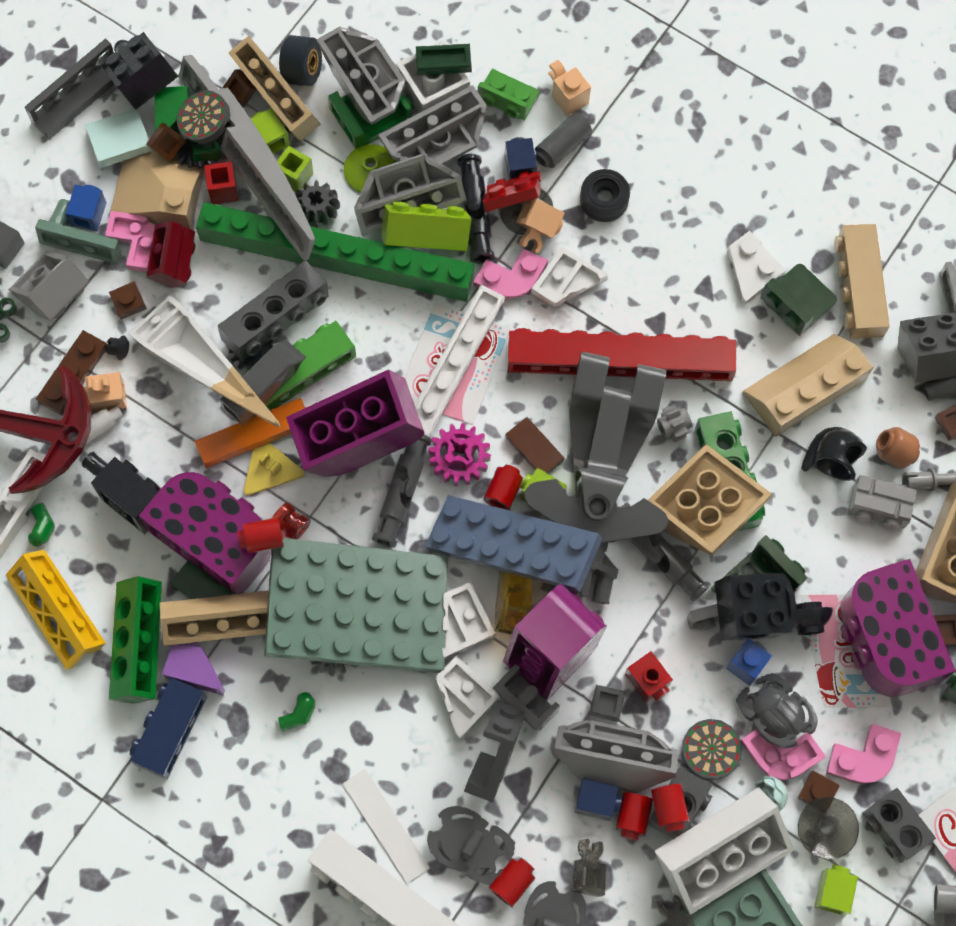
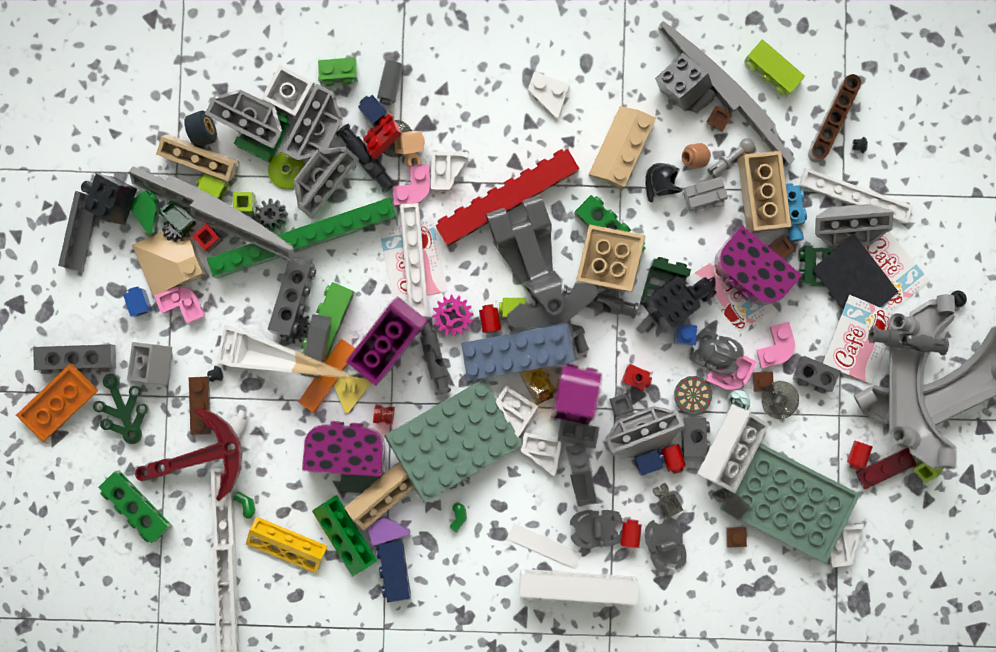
camera: 30 degrees left, 15 degrees up
sand green piece [35,199,122,264] -> none
black brick [82,452,161,535] -> none
light aqua tile [85,109,153,168] -> none
light nougat brick [85,372,127,413] -> none
reddish brown plate [109,281,147,320] -> none
reddish brown plate [146,122,186,162] -> none
dark red brick [146,221,196,288] -> none
dark grey tile [177,90,231,144] -> none
reddish brown plate [222,69,257,108] -> none
red brick [237,517,284,554] -> none
lime brick [381,202,472,251] -> none
dark green tile [415,43,472,75] -> none
reddish brown tile [505,417,565,474] -> none
light nougat brick [548,60,591,116] -> none
black tyre [580,169,630,222] -> none
red brick [651,784,690,833] -> none
light grey gear [657,404,692,442] -> none
dark green bracket [760,264,837,336] -> none
lime brick [814,865,858,916] -> none
tan brick [834,224,890,339] -> none

